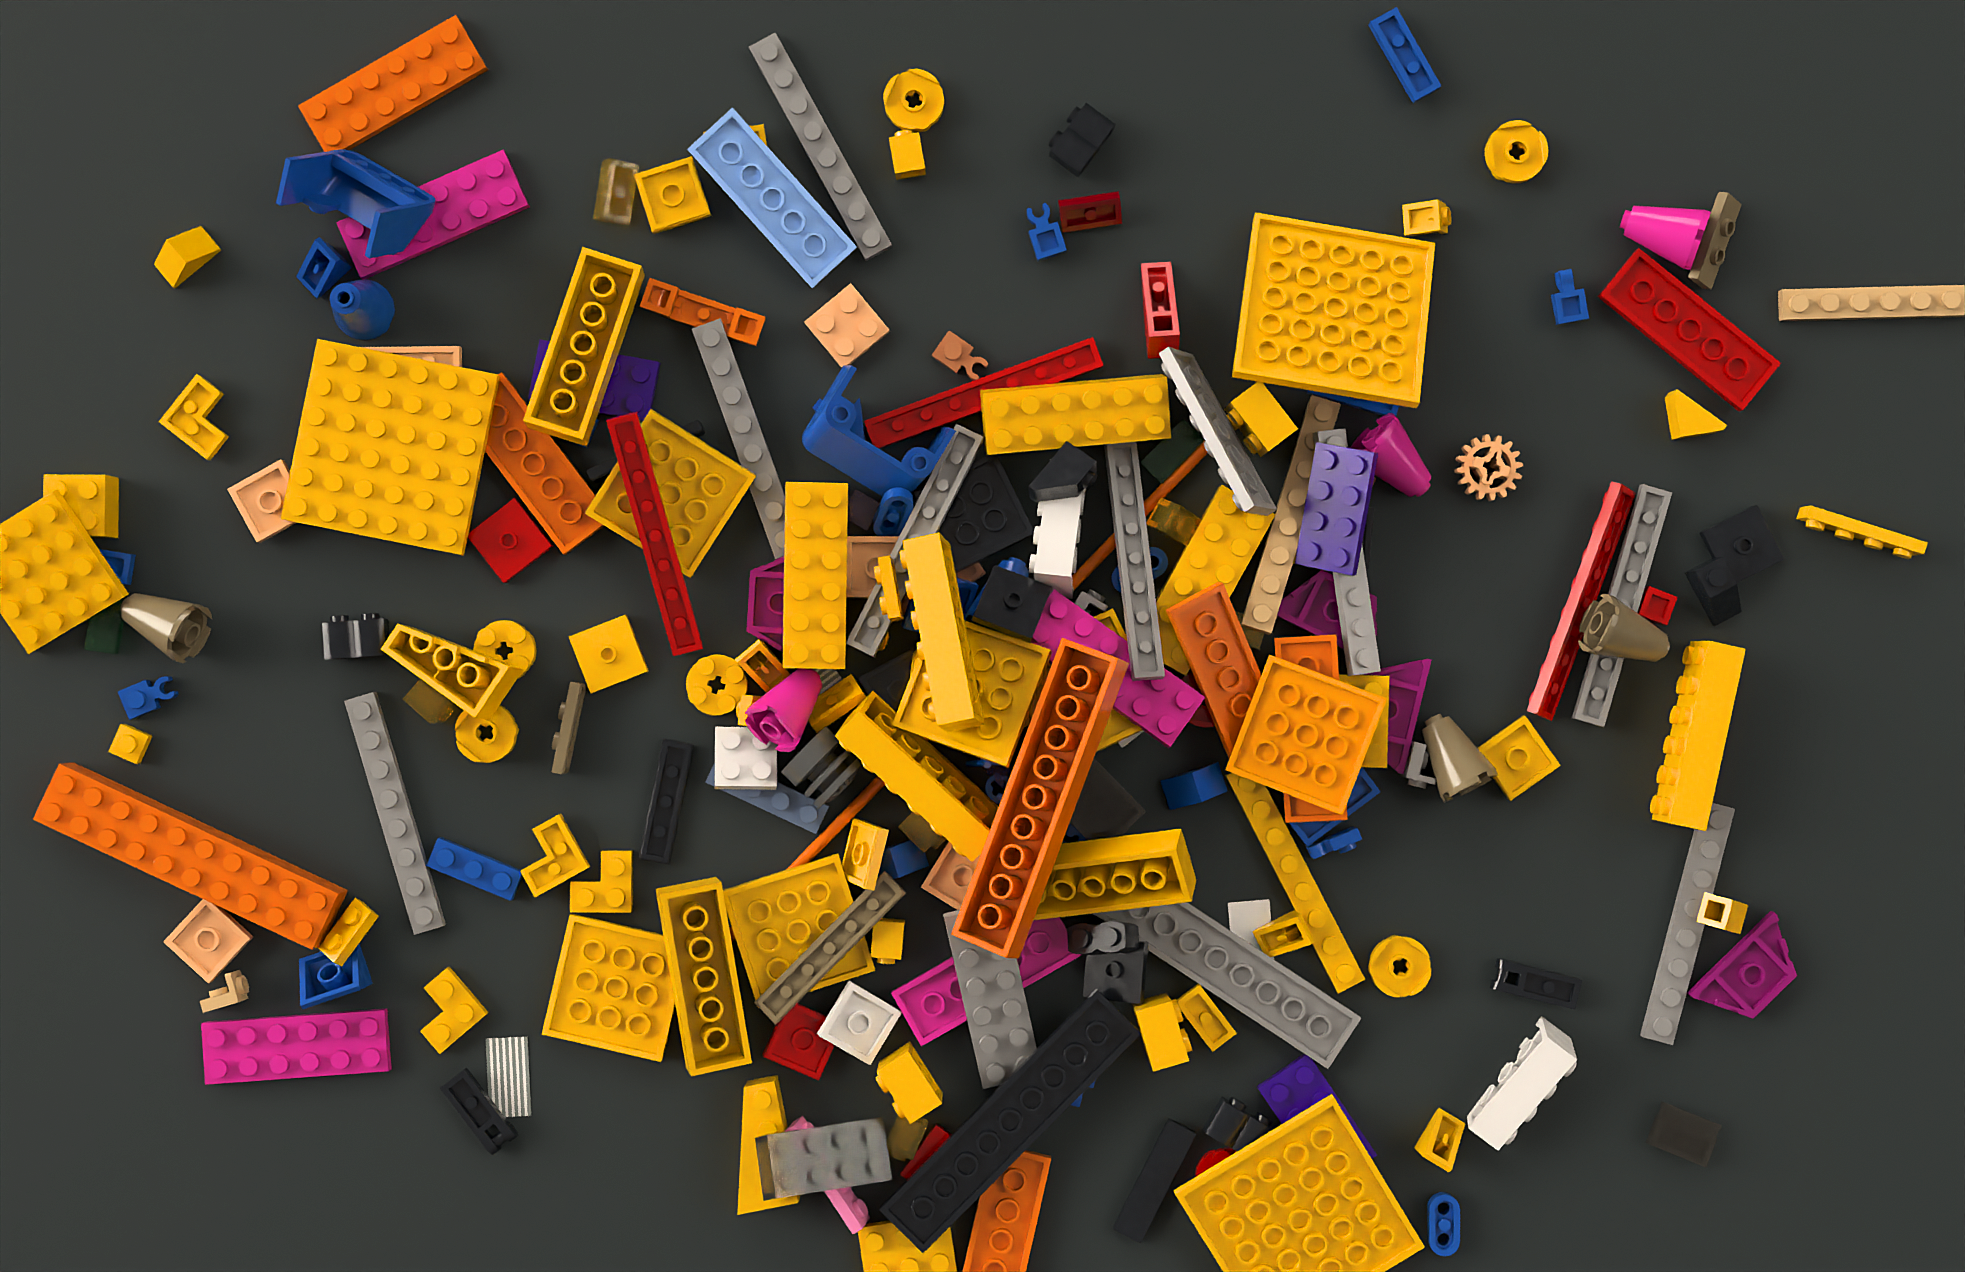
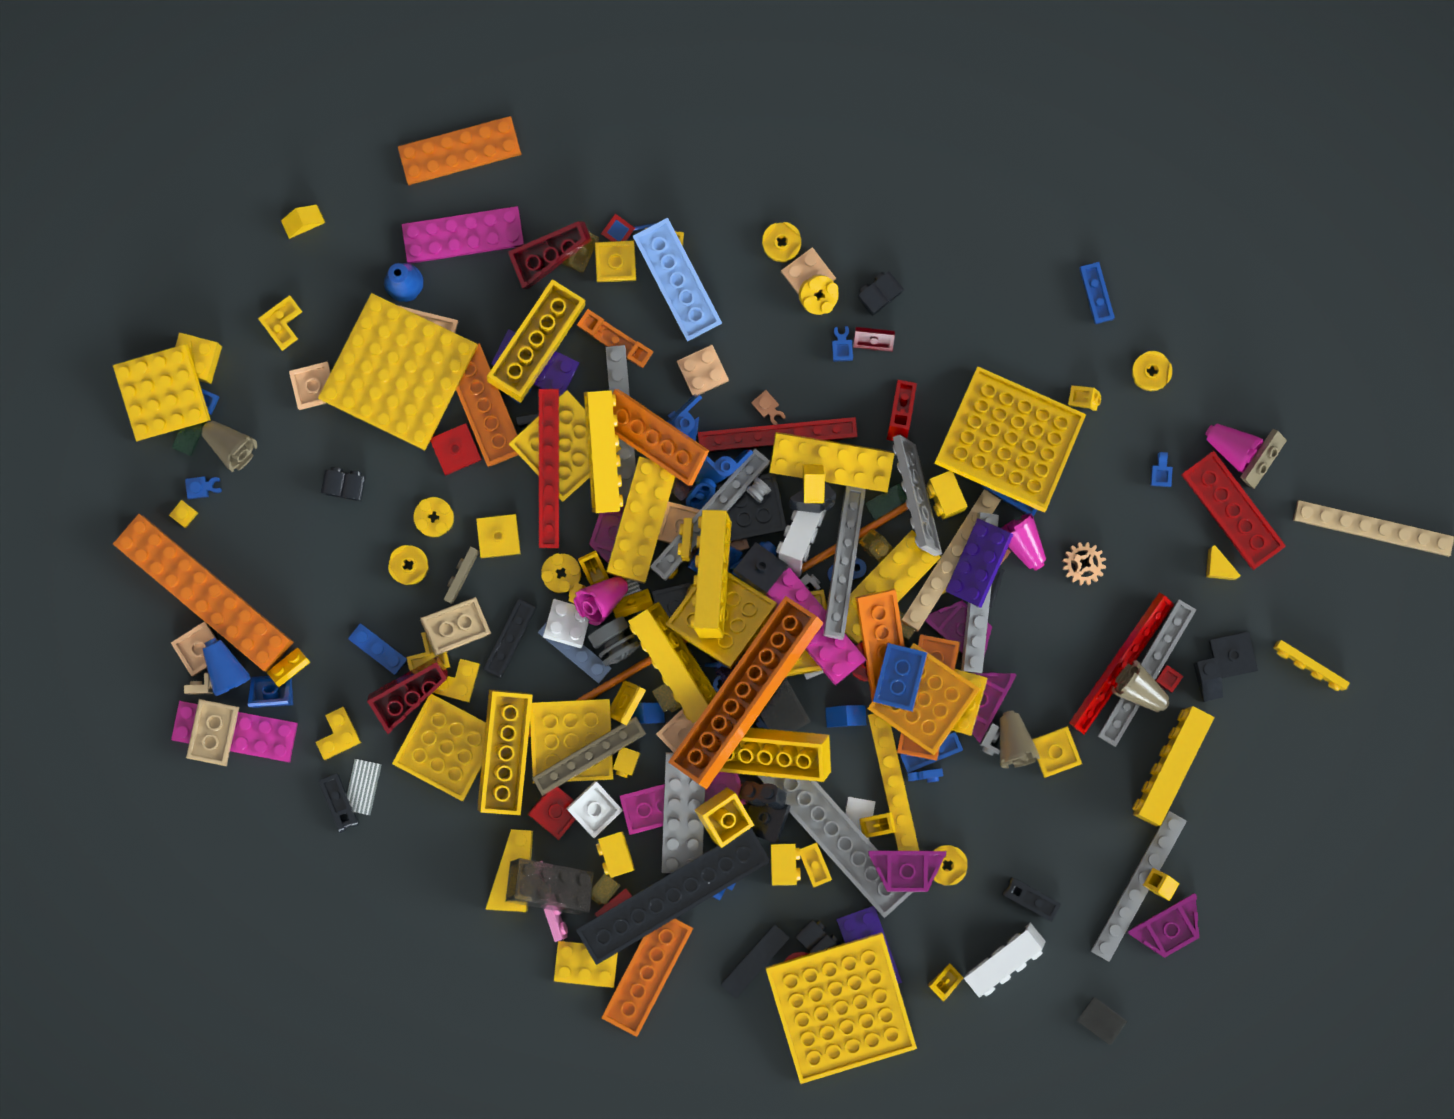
camera: 20 degrees right, 5 degrees down
blue windscreen [276,149,436,259] -> none
blue slope [296,237,352,298] -> none
light grey plate [344,692,446,935] -> none
yellow wedge [381,624,523,720] -> none
clear yellow brick [403,679,455,724] -> none
light grey plate [749,32,892,261] -> none
yellow brick [889,130,926,180] -> none
blue plate [1427,1192,1460,1256] -> none
none -> tan tile [186,699,239,766]
none -> blue cone [202,638,251,696]
none -> dark red wedge [367,656,448,734]
none -> tan tile [420,597,491,656]
none -> dark red wedge [508,221,592,289]
none -> yellow brick [584,390,623,513]
none -> piece [601,214,656,242]
none -> orange plate [612,389,709,486]
none -> yellow brick [695,787,754,848]
none -> light grey wheel [746,478,771,502]
none -> light nougat plate [781,247,836,296]
none -> yellow plate [799,274,838,315]
none -> yellow slope [803,465,825,503]
none -> magenta wing [868,851,946,892]
none -> blue plate [873,643,928,712]

